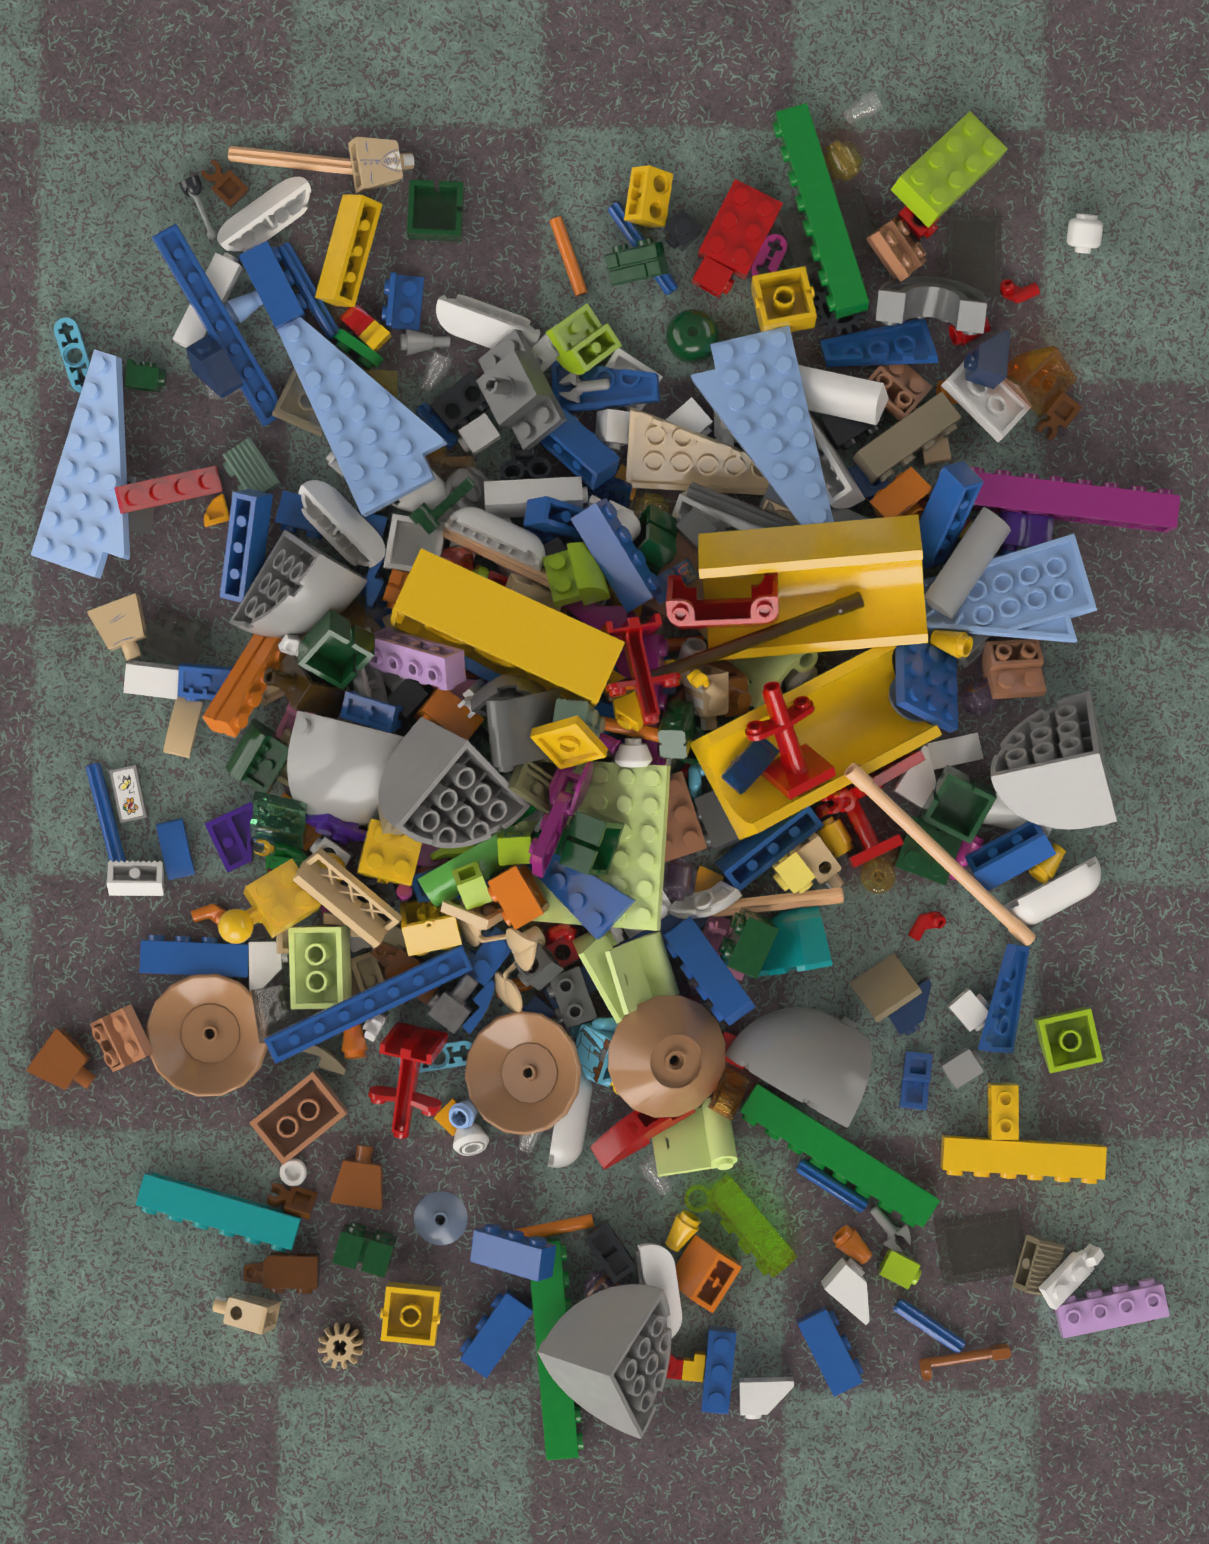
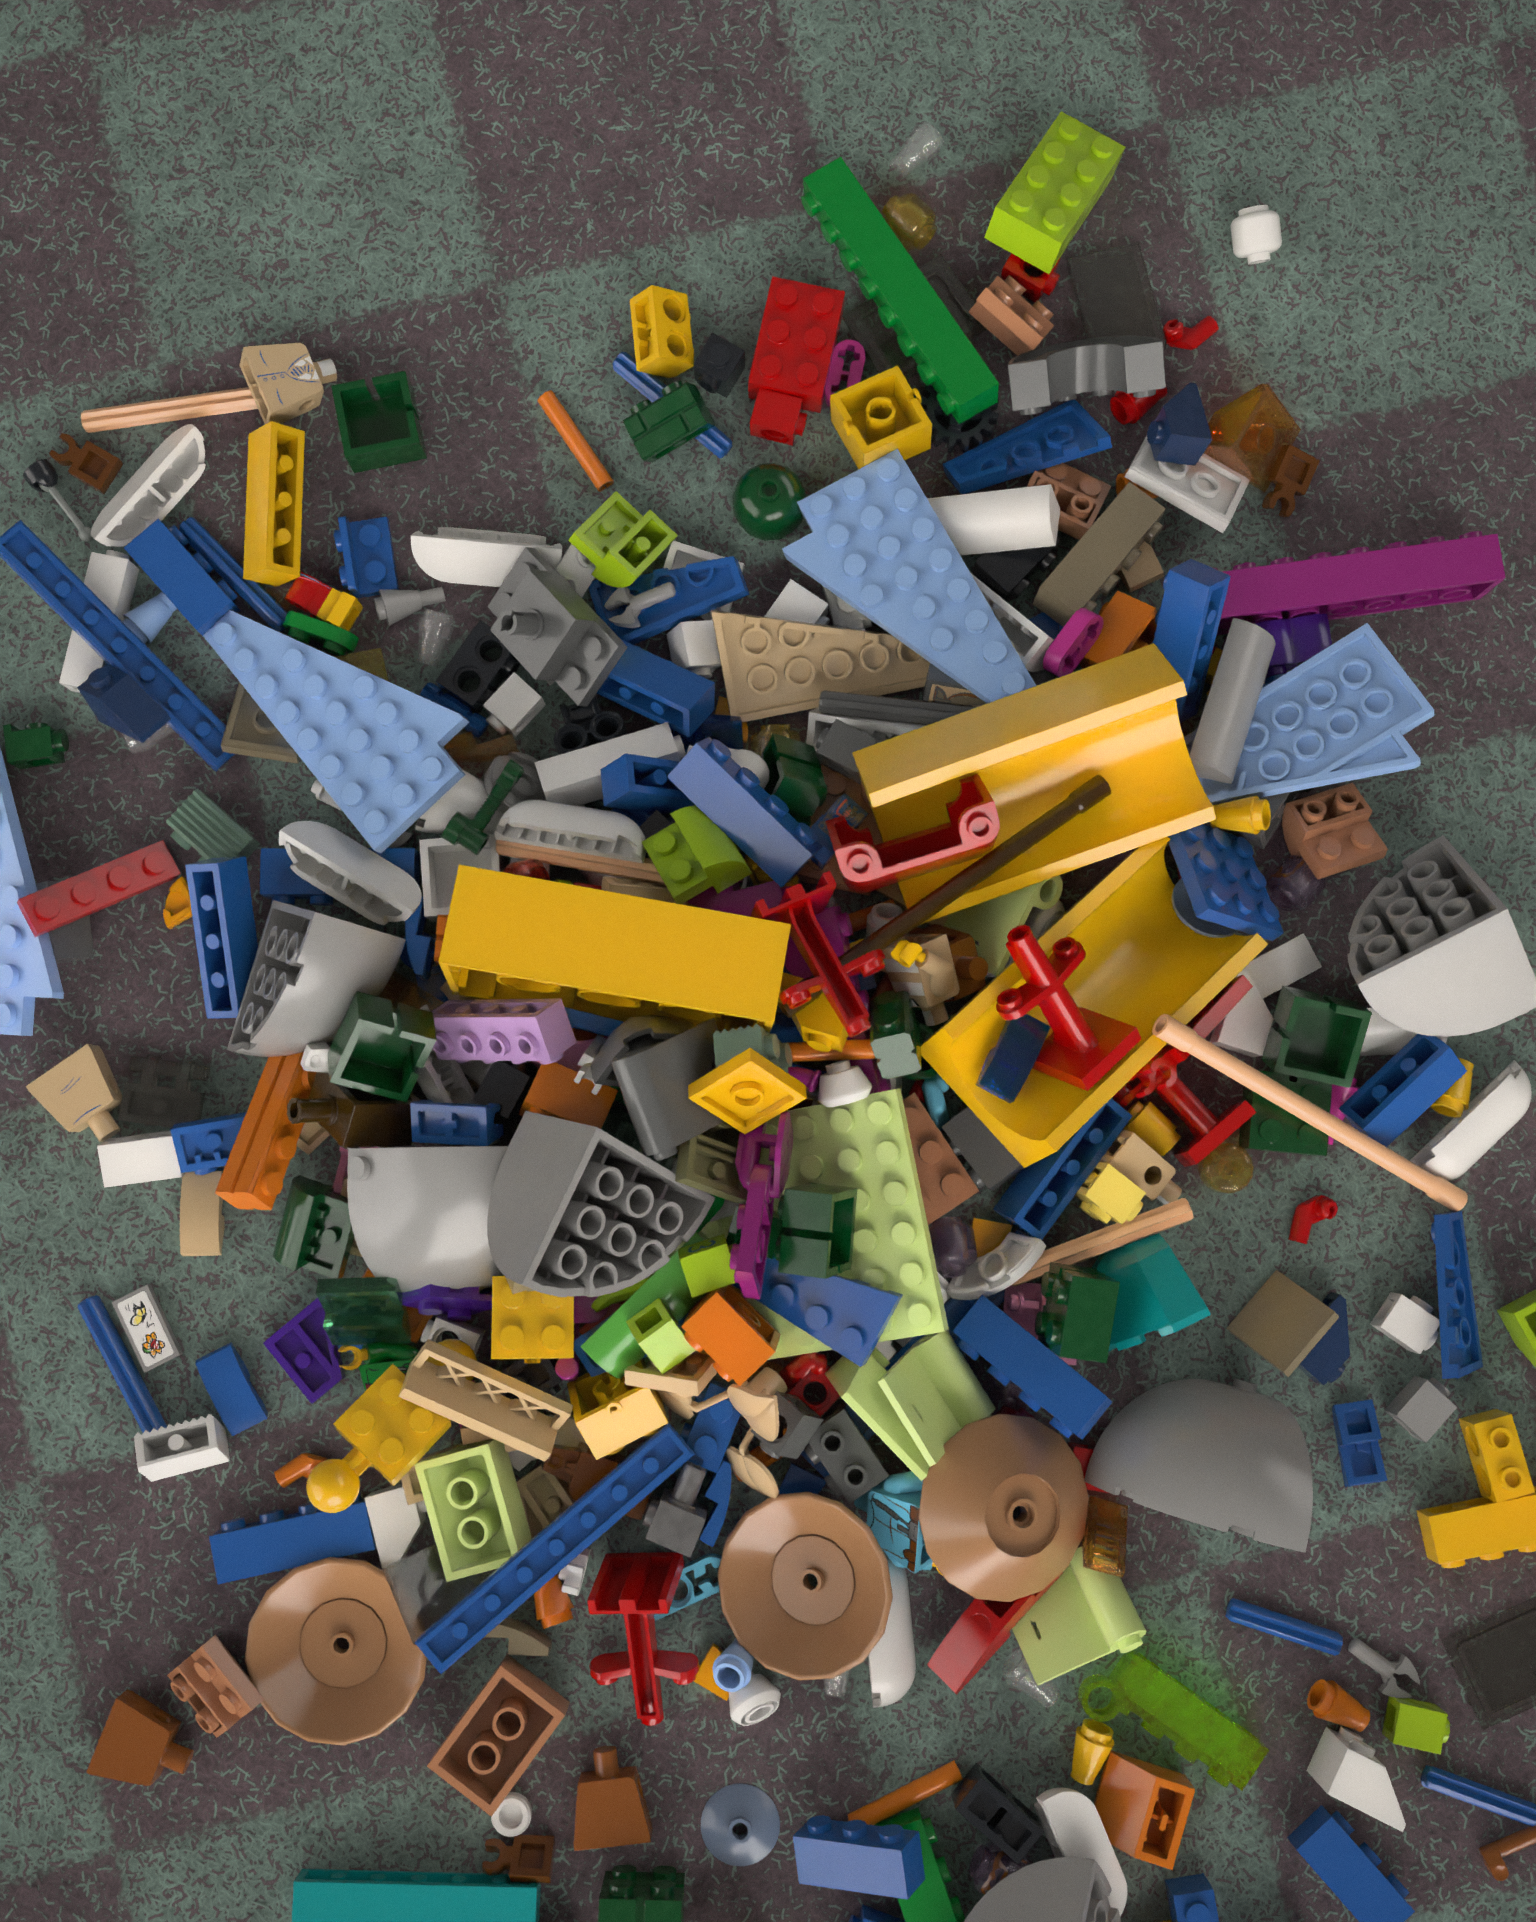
camera: 15 degrees left, 5 degrees down
green brick [739,1082,940,1228] -> none
none -> dark pink beam [1043,608,1103,677]

